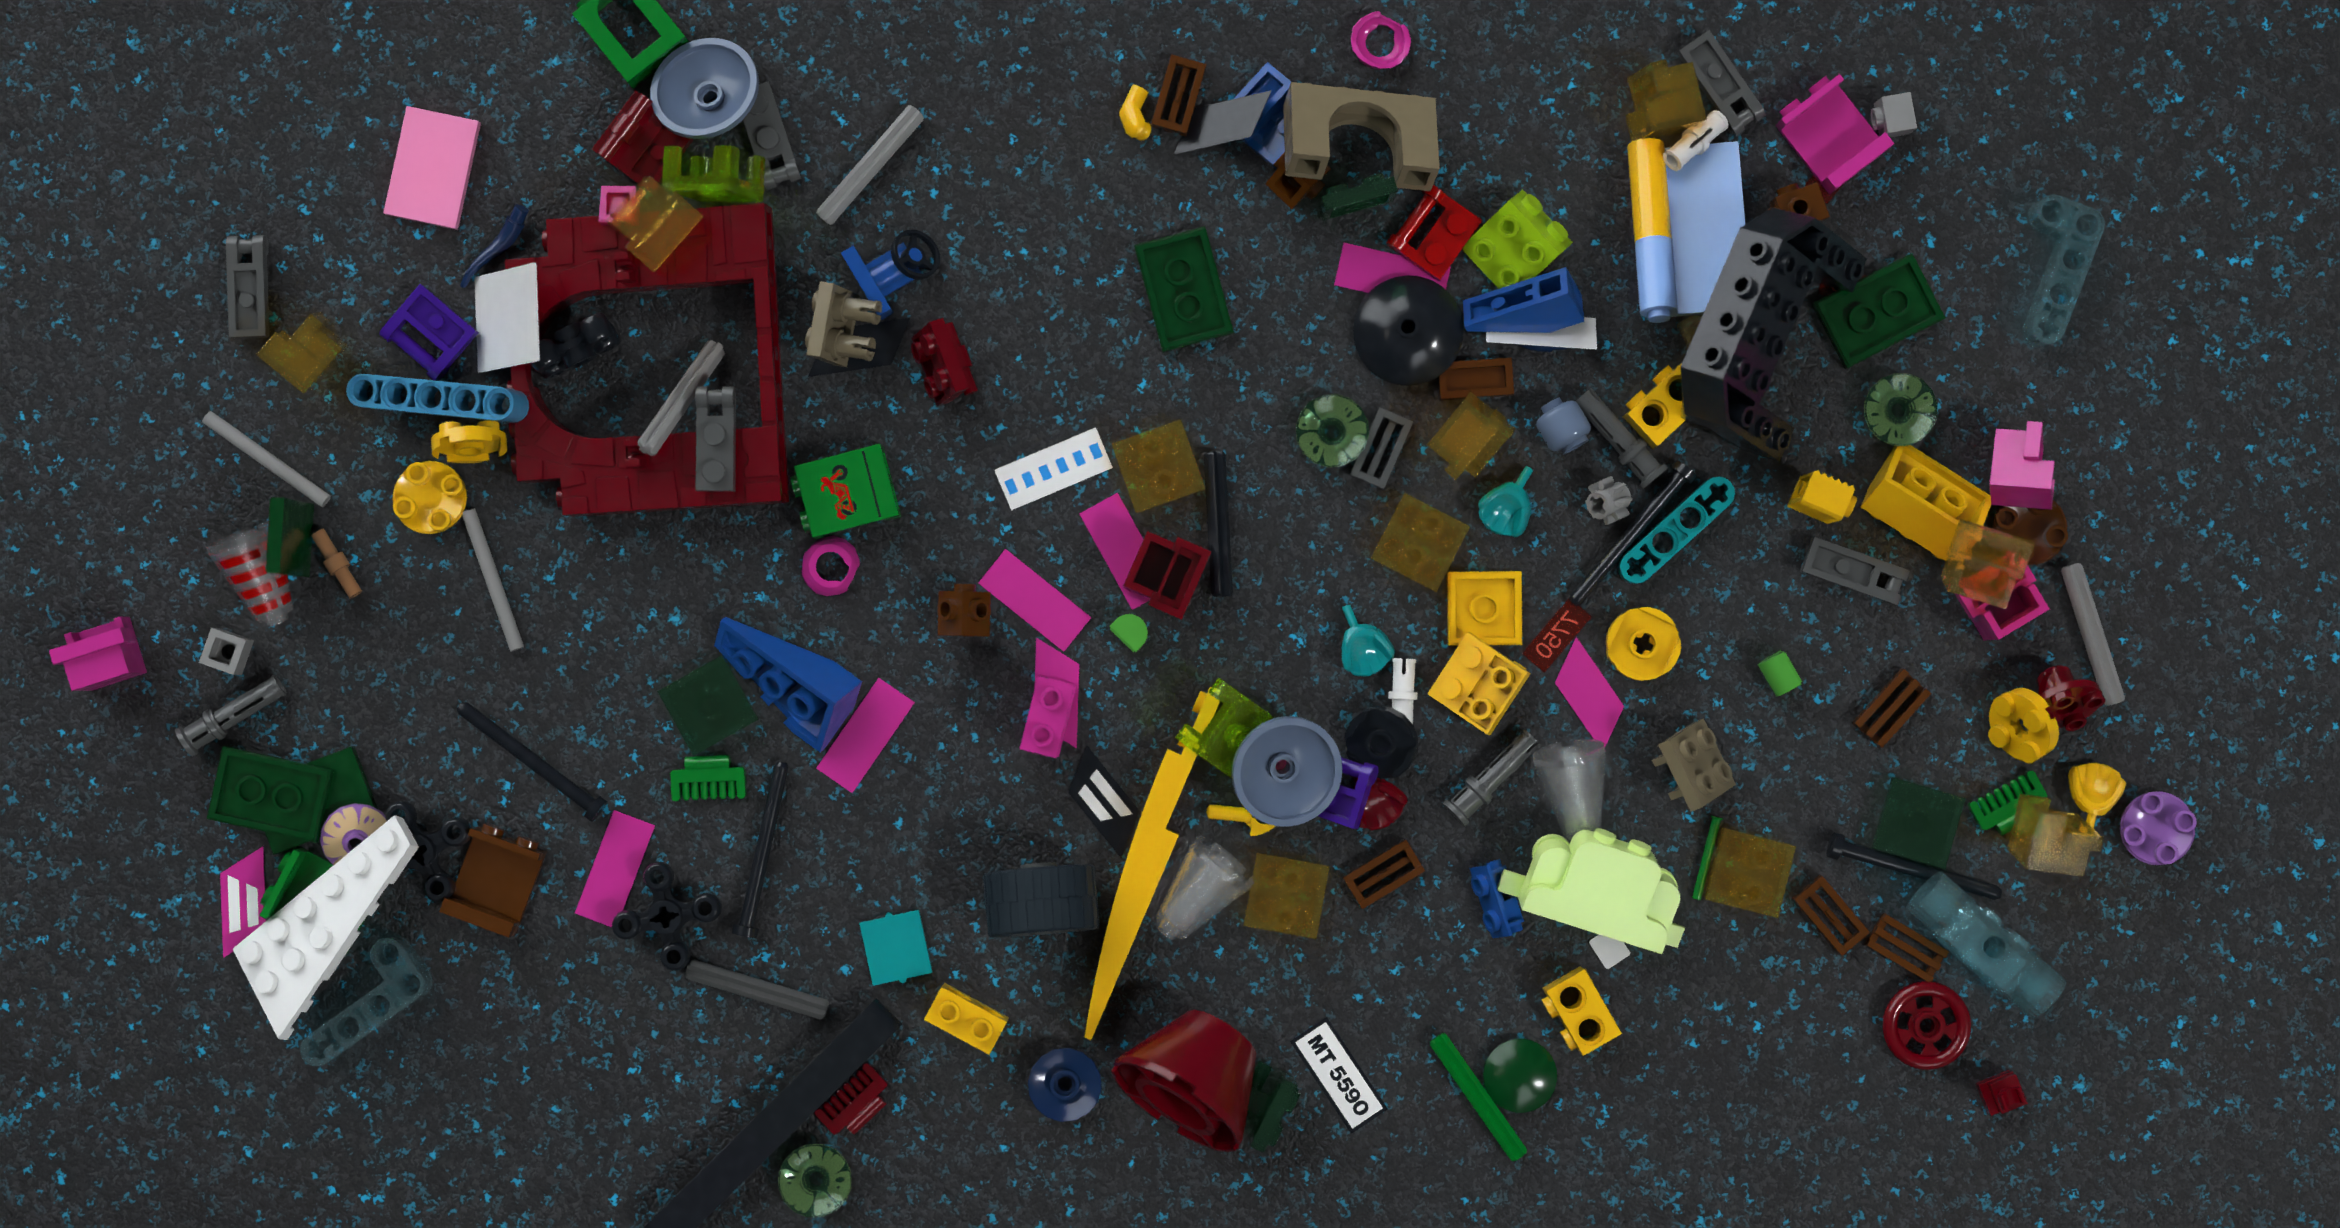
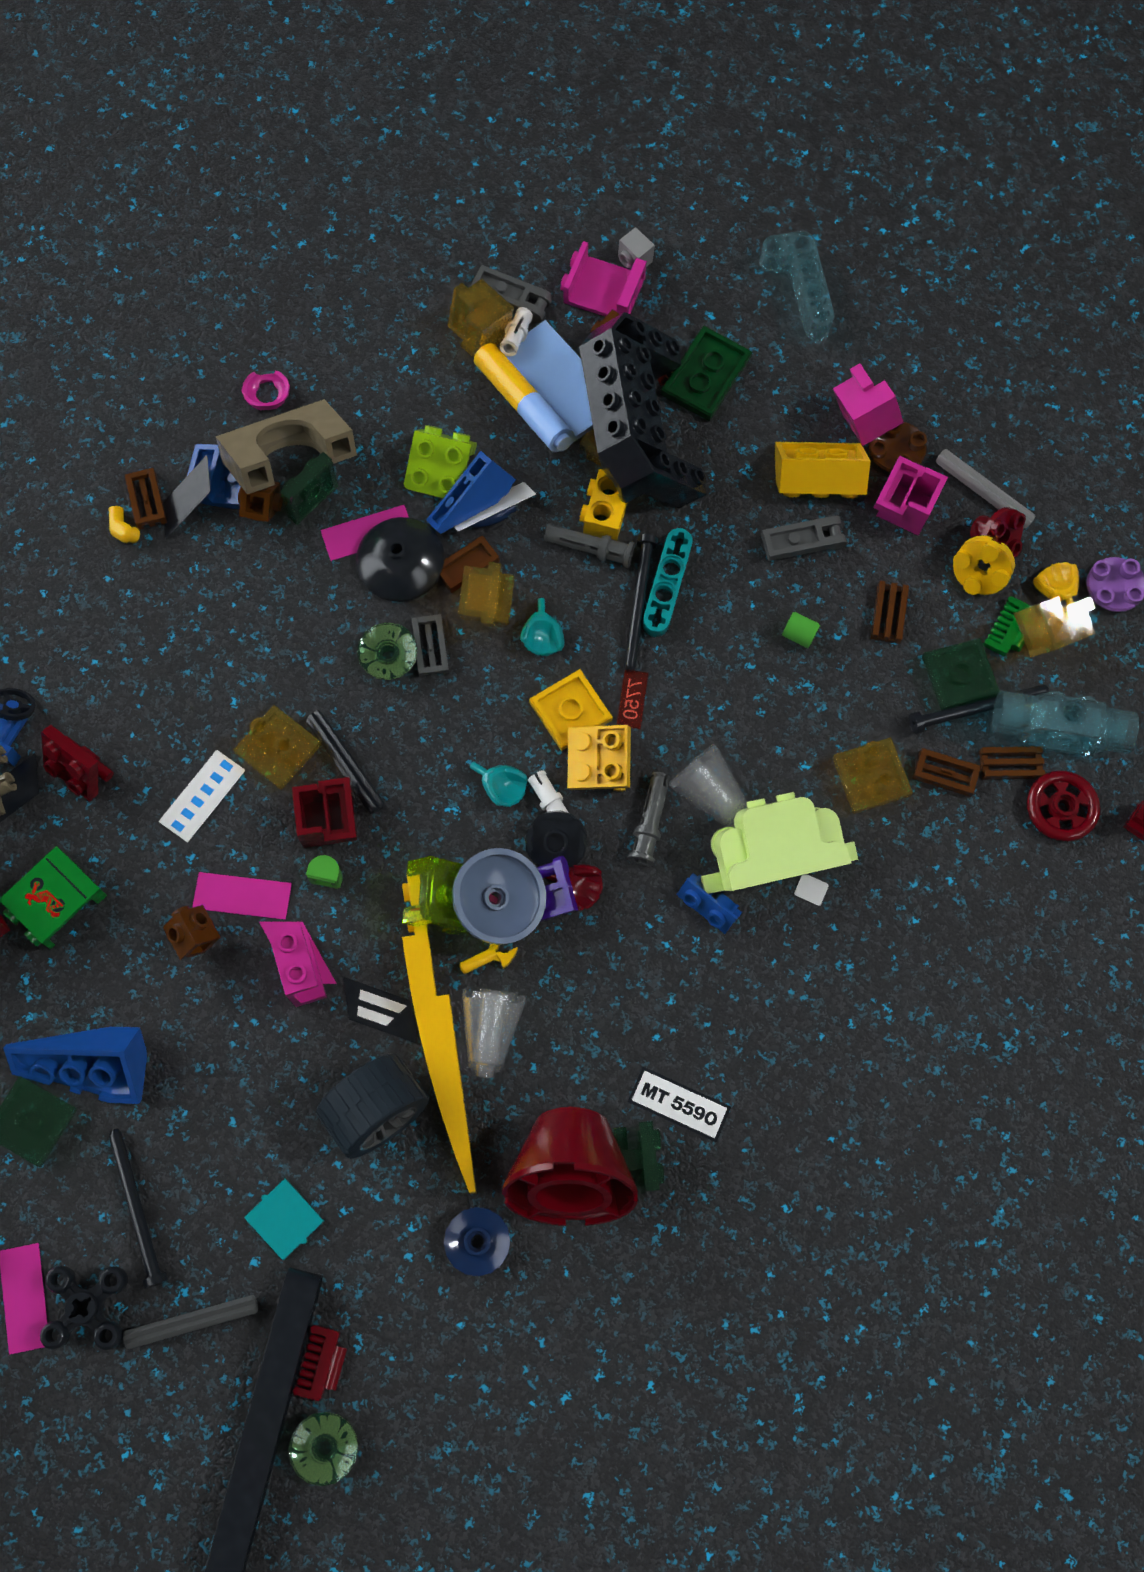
camera: 40 degrees left, 15 degrees down
green piece [670,755,746,802] -> none
dark pink piece [802,536,860,596] -> none
dark pink sticker [816,678,915,793] -> none
yellow brick [924,983,1009,1055] -> none
dark pink sticker [1079,493,1150,610] -> none
dark green tile [1134,226,1234,353] -> none
clear yellow plate [1243,852,1330,939] -> none
reddish brown tile [1343,839,1425,909] -> none
clear yellow plate [1370,493,1470,592] -> none
red plate [1386,185,1482,281] -> none
green axle [1430,1033,1527,1162] -> none
dark green dish [1483,1039,1557,1113] -> none
sand blue head [1536,397,1591,455] -> none
yellow brick [1541,966,1622,1056] -> none
dark pink sticker [1555,637,1624,752] -> none
light grey gear [1585,476,1632,525] -> none
yellow plate [1606,607,1681,681] -> none
dark tan plate [1652,718,1736,812] -> none
green piece [1692,815,1723,900] -> none
yellow brick [1787,470,1857,524] -> none
clear green dish [1864,373,1938,446] -> none
clear yellow plate [1941,519,2035,609] -> none

